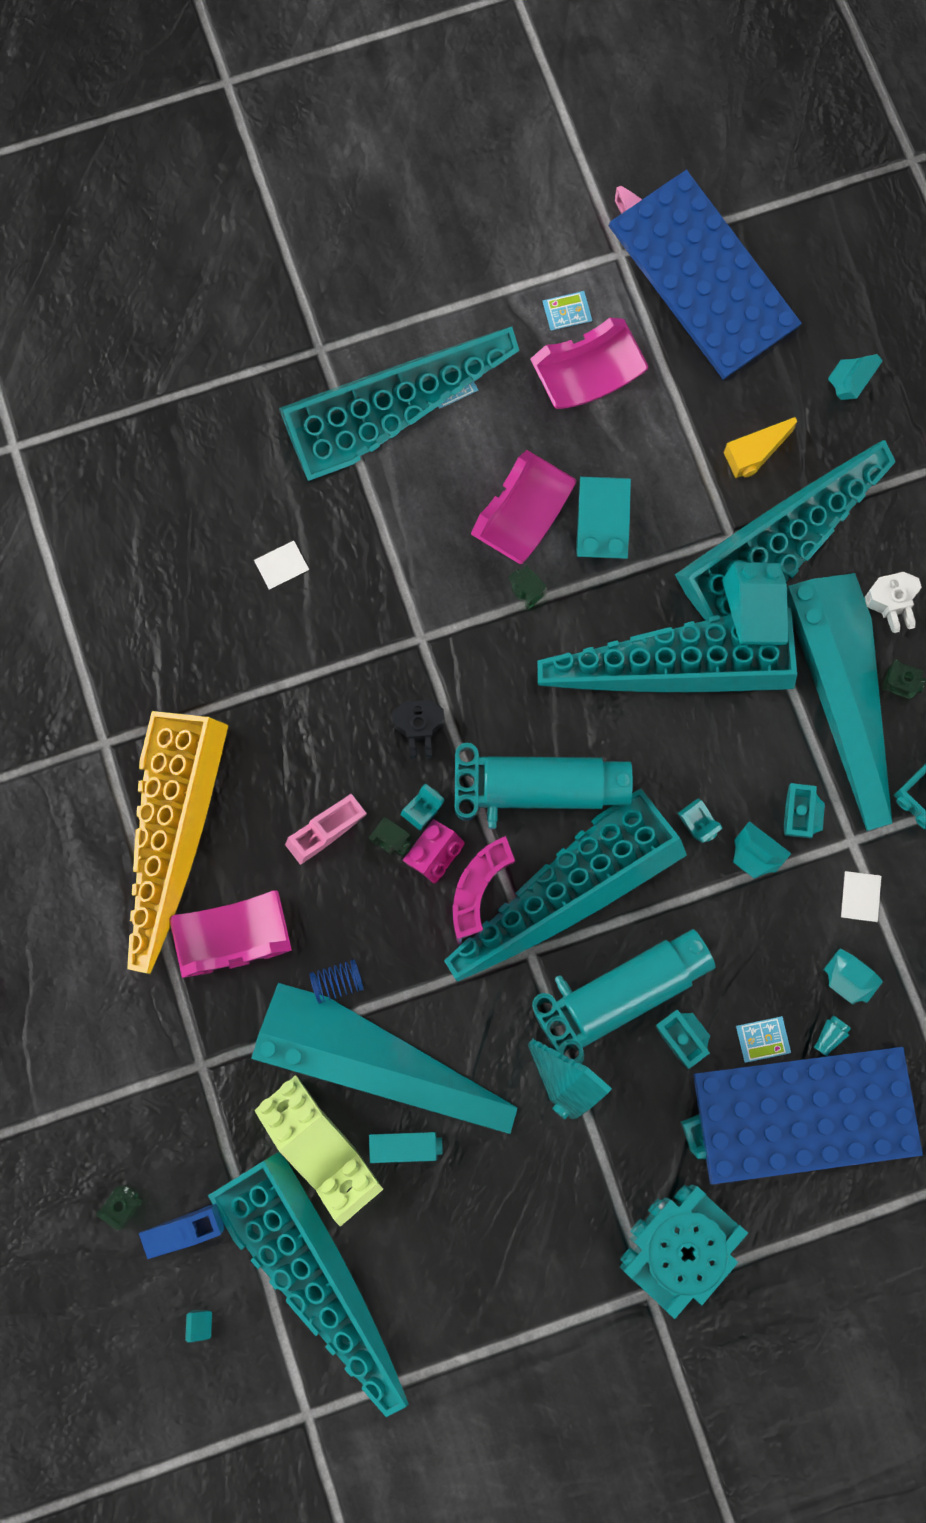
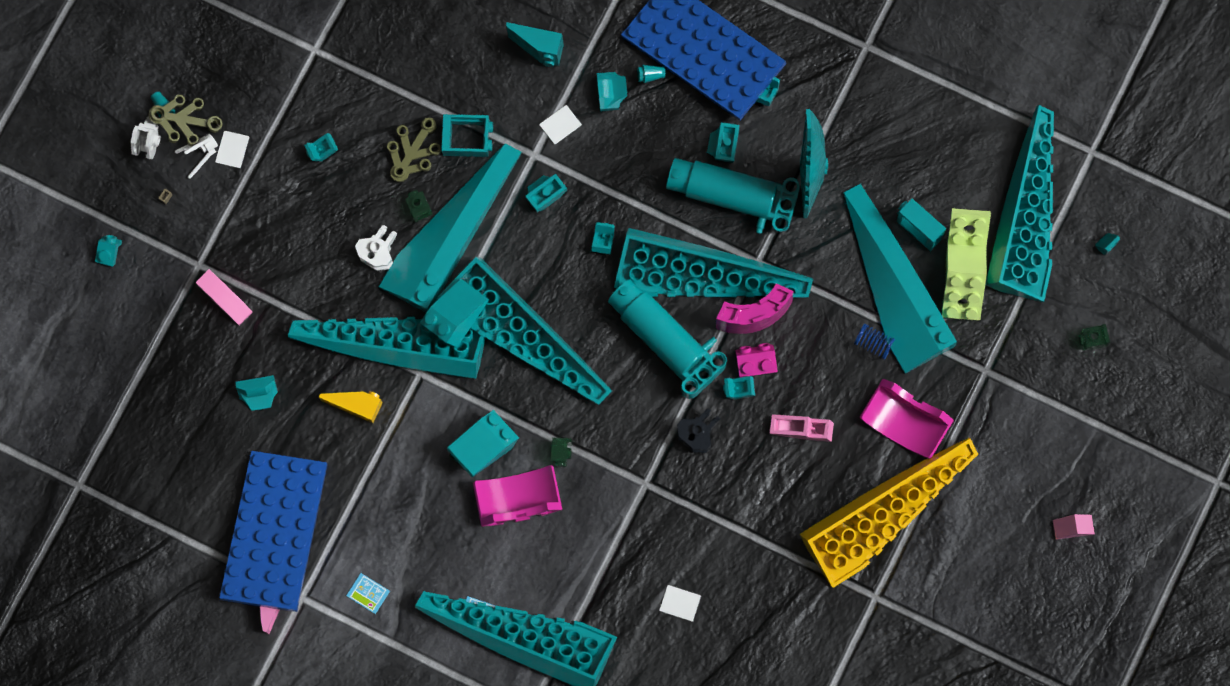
camera: 130 degrees left, 0 degrees up
blue slope [139,1203,225,1259] -> none
clear green brick [369,817,412,856] -> none
dark pink panel [530,317,648,409] -> none
teal piece [620,1185,748,1319] -> none
teal slope [733,821,791,879] -> none
sticker [736,1016,791,1063] -> none

